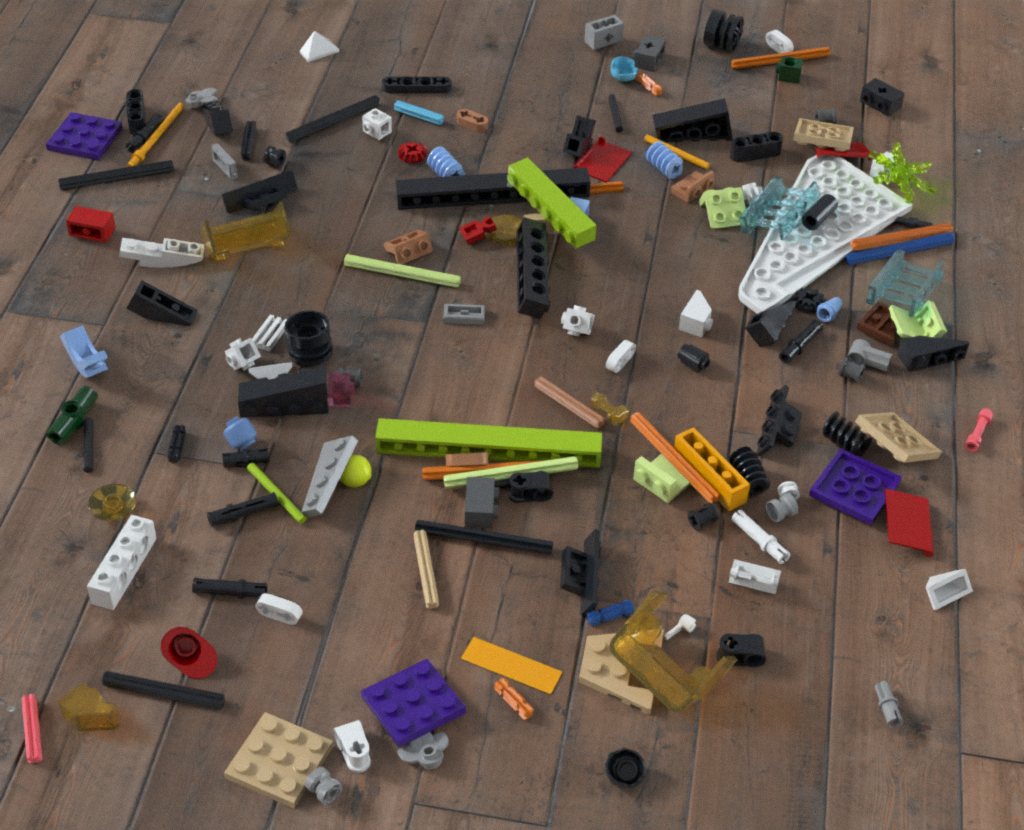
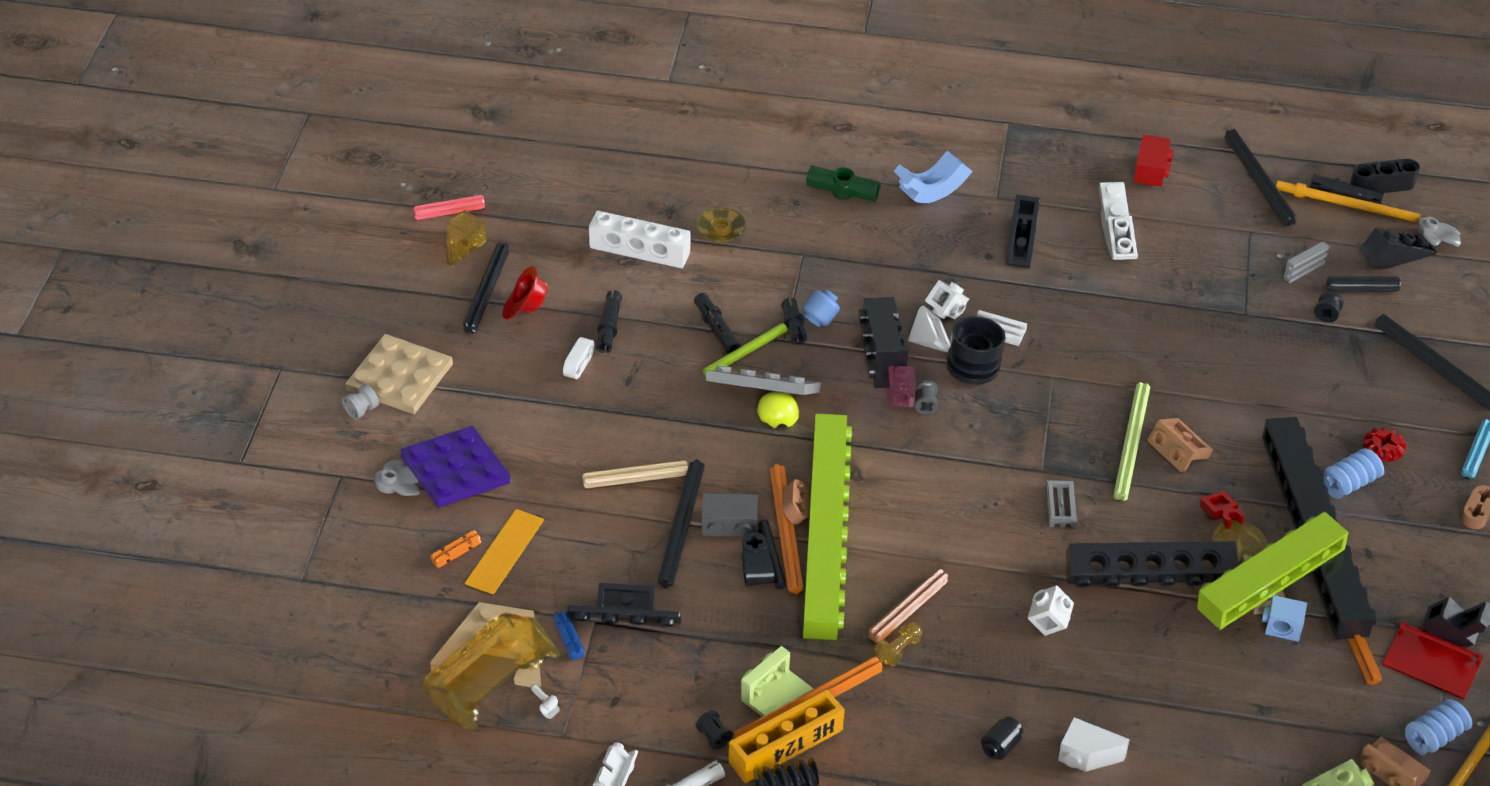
camera: 90 degrees right, 0 degrees up
dark purple plate [46,112,123,160] -> none
black bar [83,418,93,473] -> none
black axle [167,425,186,463] -> none
clear yellow windscreen [199,202,292,262] -> none
black bracket [221,171,297,213] -> none
white piece [333,720,371,773] -> none
white brick [362,108,392,140] -> none
yellowish green axle [443,457,578,489] -> none
black hair [605,748,646,789] -> none
white beam [606,340,636,373] -> none
black piece [716,633,766,667] -> none

